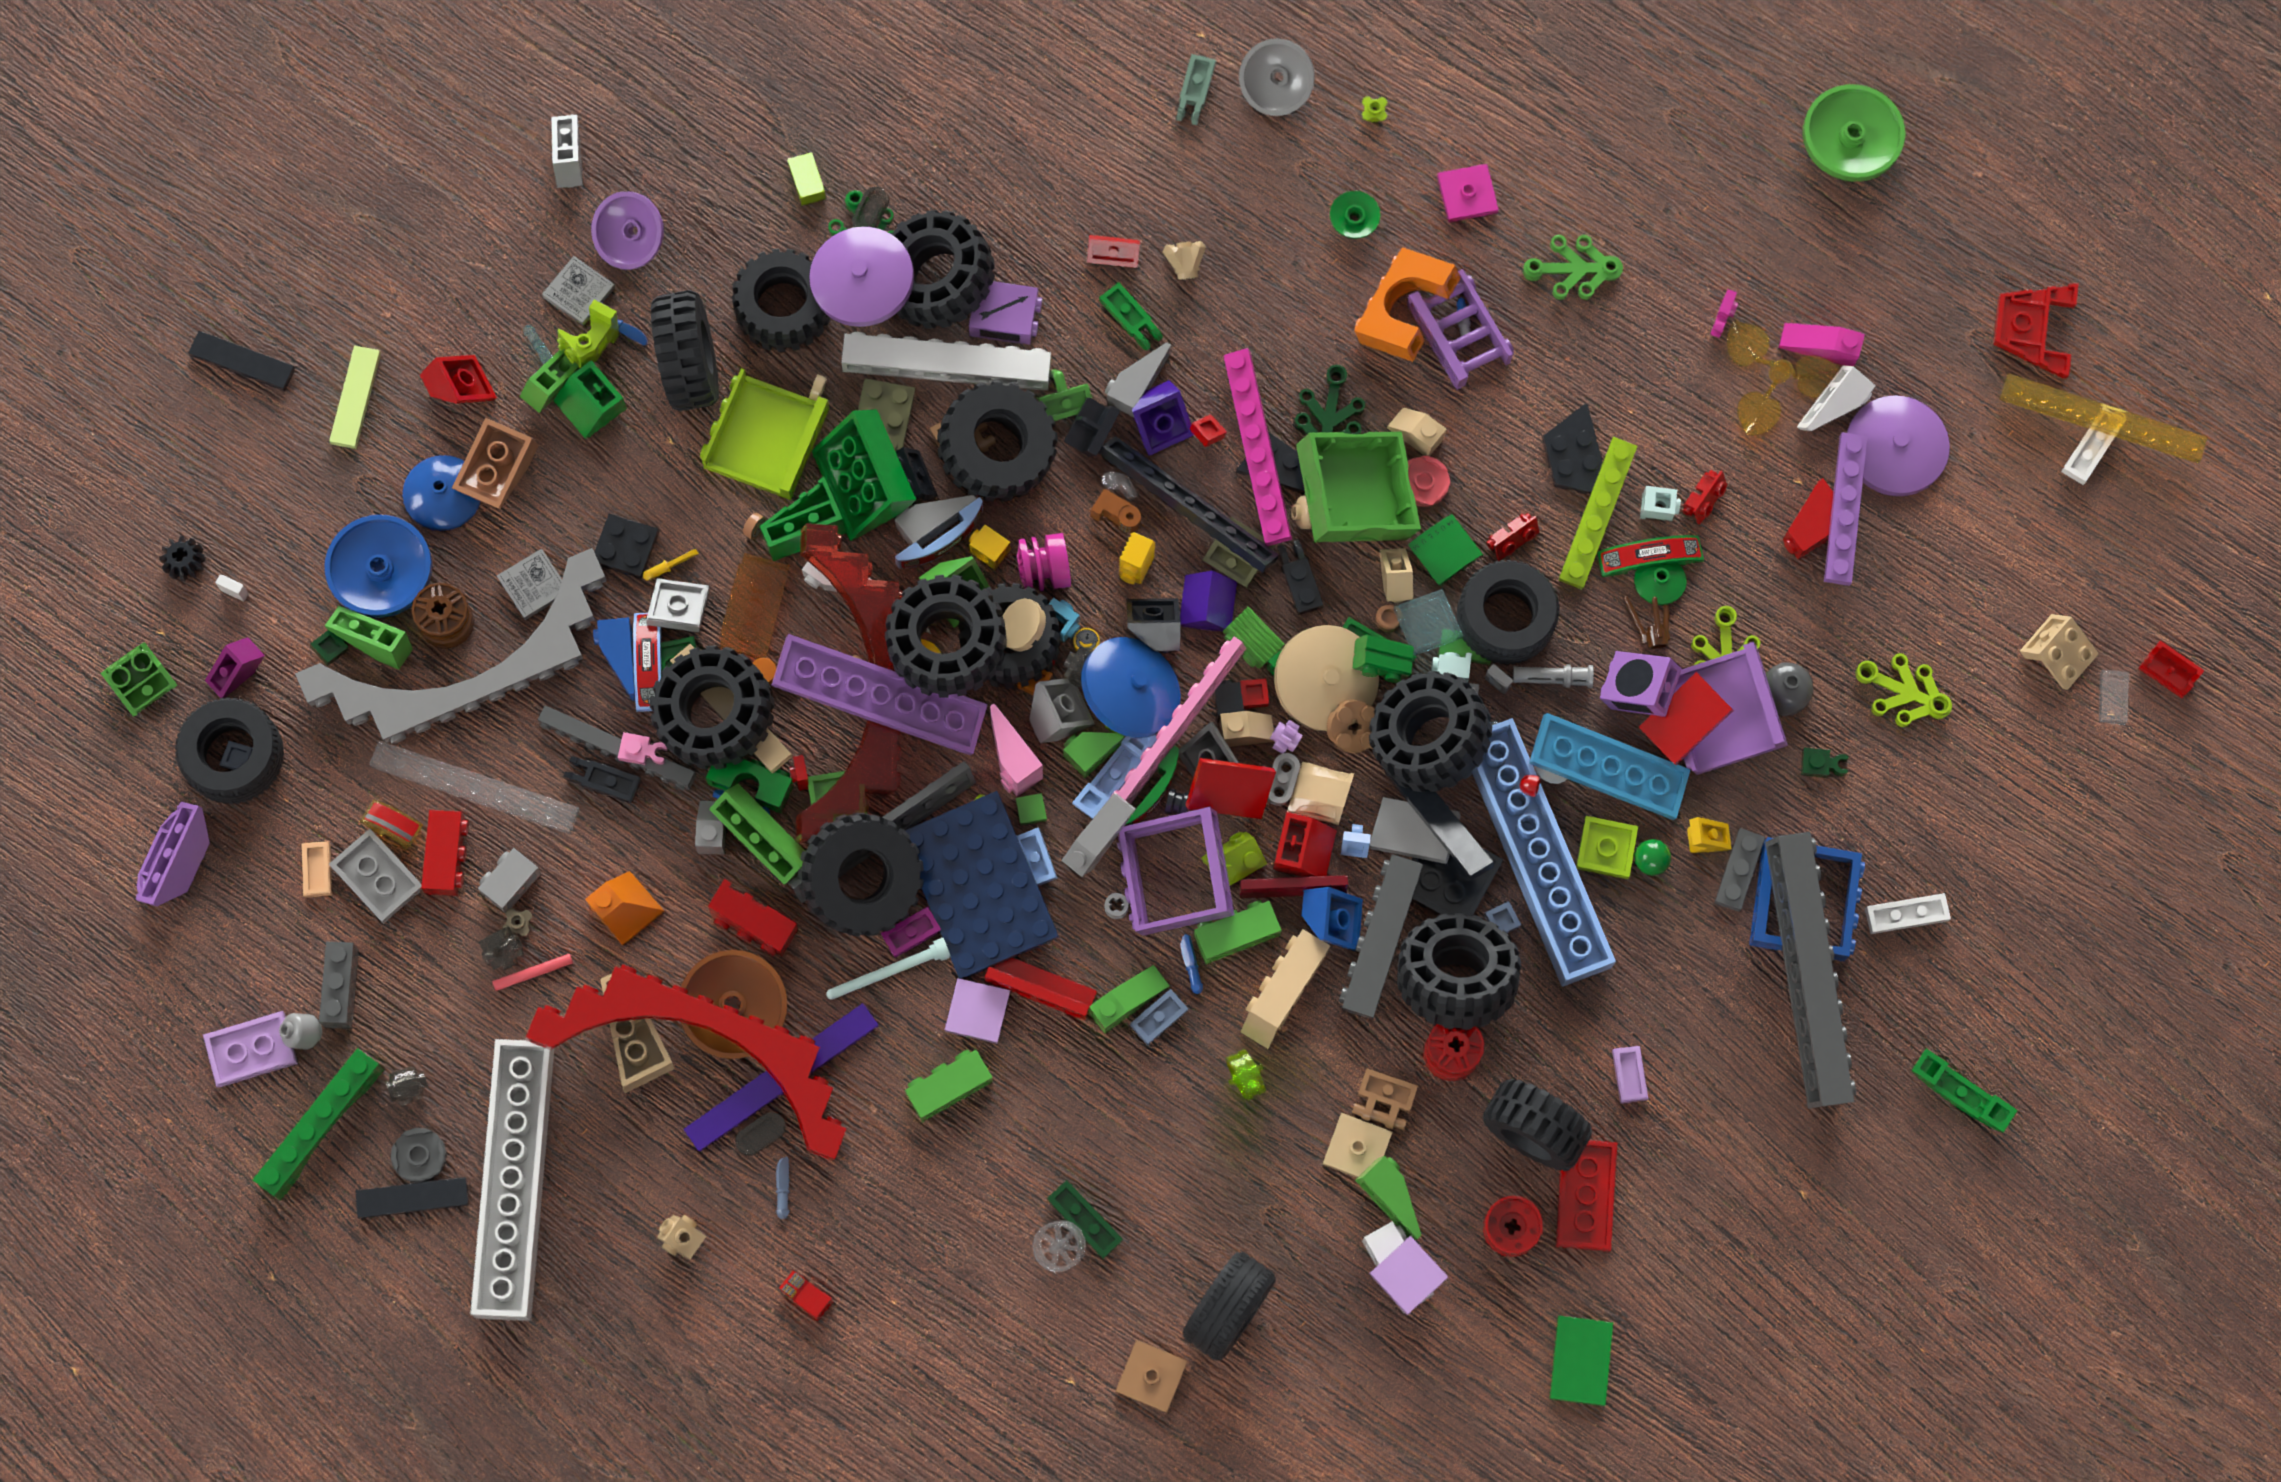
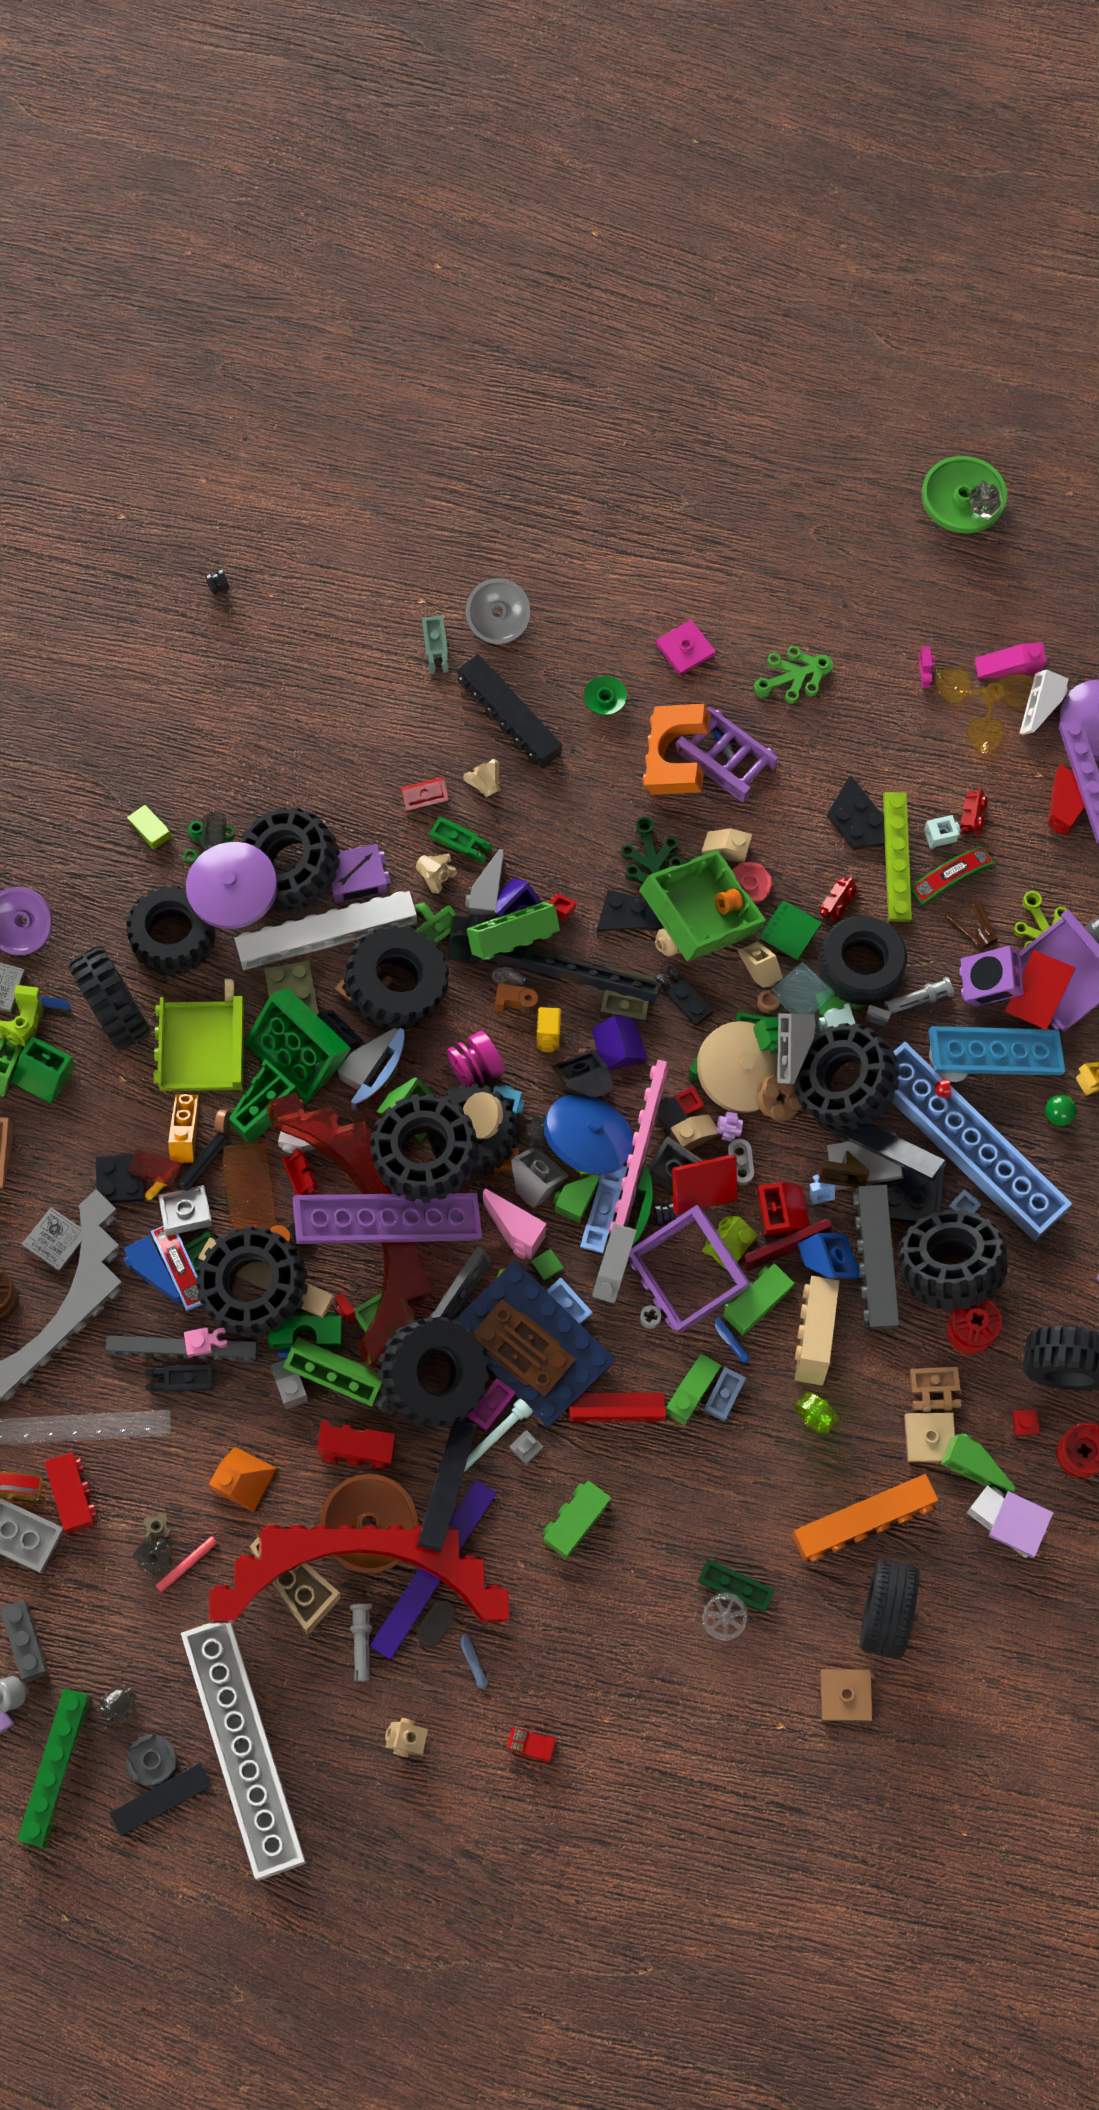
camera: 20 degrees left, 5 degrees down
light grey hinge [478,848,542,913] -> none
lavender tile [945,978,1010,1044] -> none
yellow brick [969,525,1011,570] -> none
tile [1073,628,1100,656] -> none
dark pink plate [1223,348,1292,546] -> none
bright green brick [1223,607,1285,669] -> none
tan slope [1287,762,1354,825] -> none
lime plate [1362,97,1387,122] -> none
lime plate [1576,816,1638,879] -> none
green dish [1634,563,1687,605] -> none
none -> clear red tile [129,1150,181,1187]
none -> light orange slope [168,1094,199,1163]
none -> black axle [177,1133,228,1191]
none -> red hinge [281,1149,318,1195]
none -> light grey pin [350,1604,373,1682]
none -> tan rock [416,854,457,893]
none -> black tile [417,1420,477,1553]
none -> black brick [457,654,562,769]
none -> bright green brick [467,902,560,960]
none -> reddish brown piece [474,1299,576,1397]
none -> light grey tile [509,1430,544,1465]
none -> orange wheel [715,889,743,915]
none -> light grey slope [777,1014,816,1084]
none -> orange brick [792,1474,938,1562]
none -> dark brown slope [818,1151,869,1188]
none -> clear smoke brick [969,480,1002,520]
none -> red plate [1011,1409,1040,1436]

